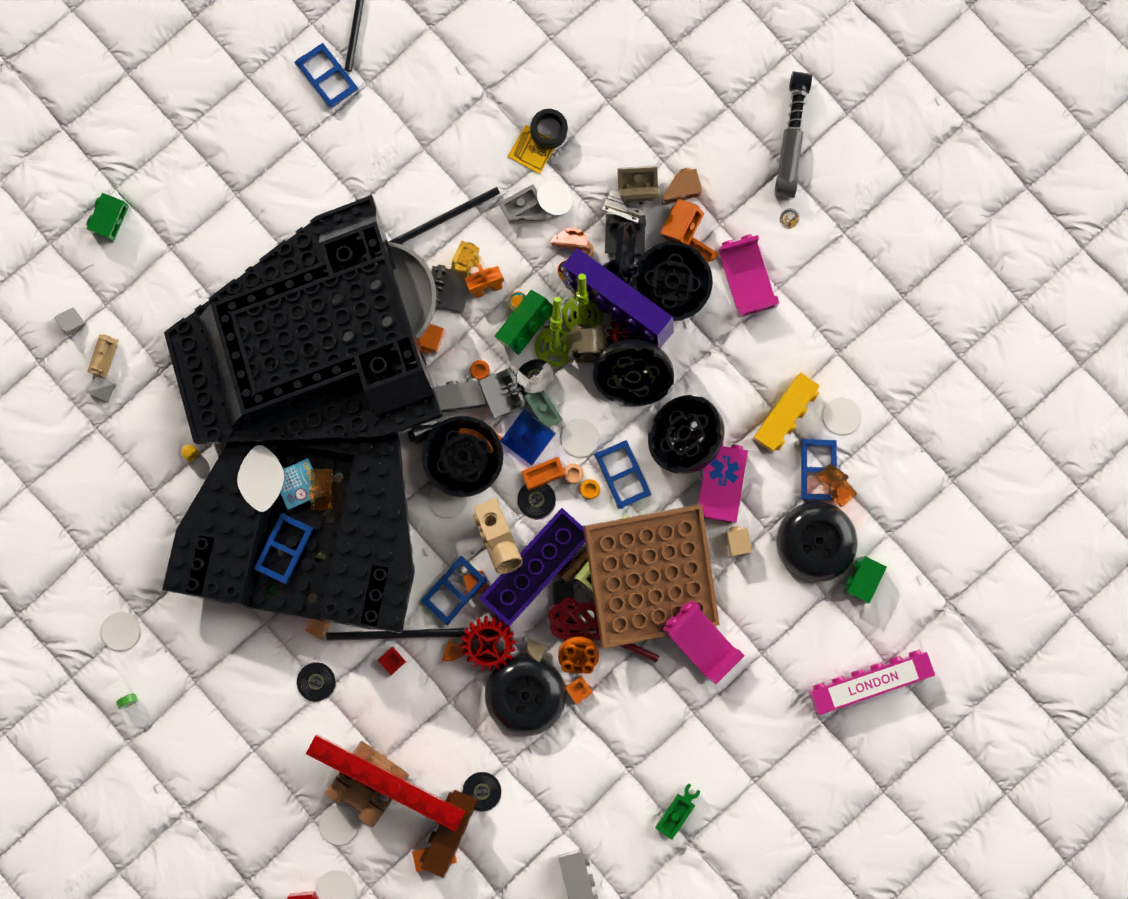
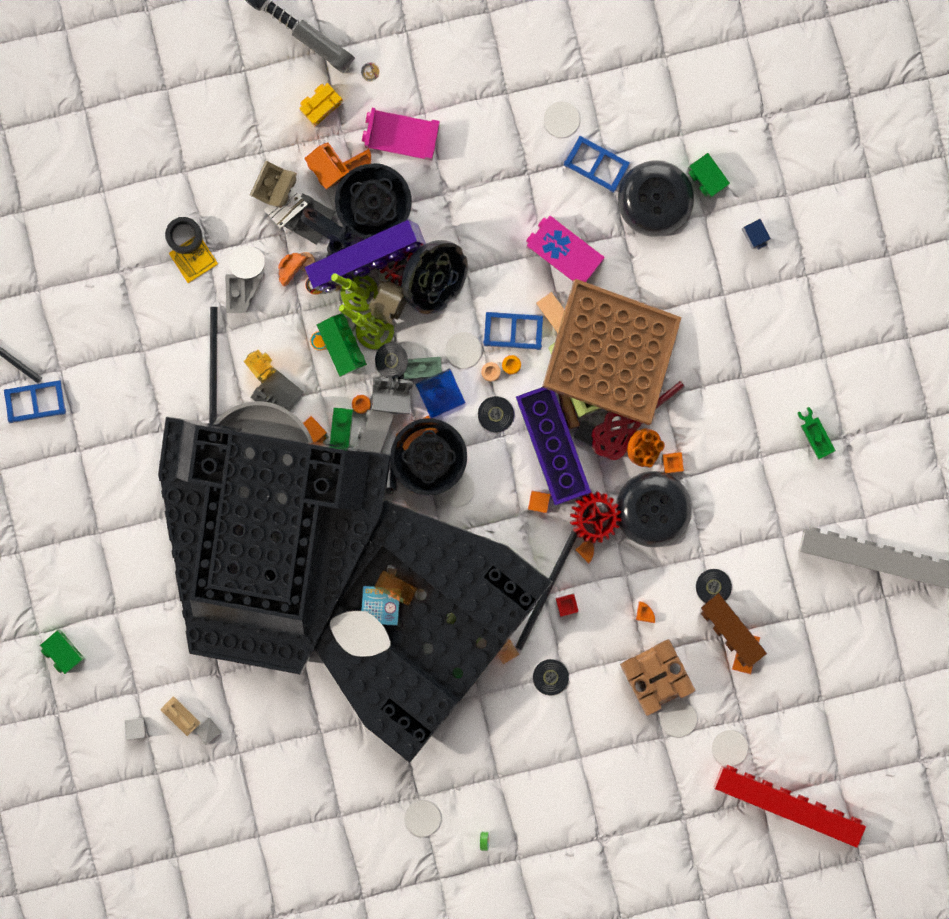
camera: 55 degrees left, 5 degrees up
yellow hinge [181,444,199,462] -> none
blue window [253,513,314,584] -> none
red brick [306,734,466,831] -> none
blue window [421,556,488,626] -> none
orange hips [464,264,505,298] -> none
tan brick [473,498,523,574] -> none
orange tile [521,457,566,491] -> none
dark tan tile [526,638,547,662] -> none
black brick [648,395,725,474] -> none
medium nougat slope [661,168,702,205] -> none
dark pink panel [662,601,745,684] -> none
tan brick [725,526,752,557] -> none
yellow brick [752,372,820,453] -> none
brick [808,649,935,715] -> none
clear orange slope [815,463,857,507] -> none
none -> yellow brick [299,83,343,127]
none -> green brick [330,407,354,447]
none -> light nougat tile [536,292,564,334]
none -> orange tile [636,601,655,623]
none -> dark blue brick [742,218,771,250]

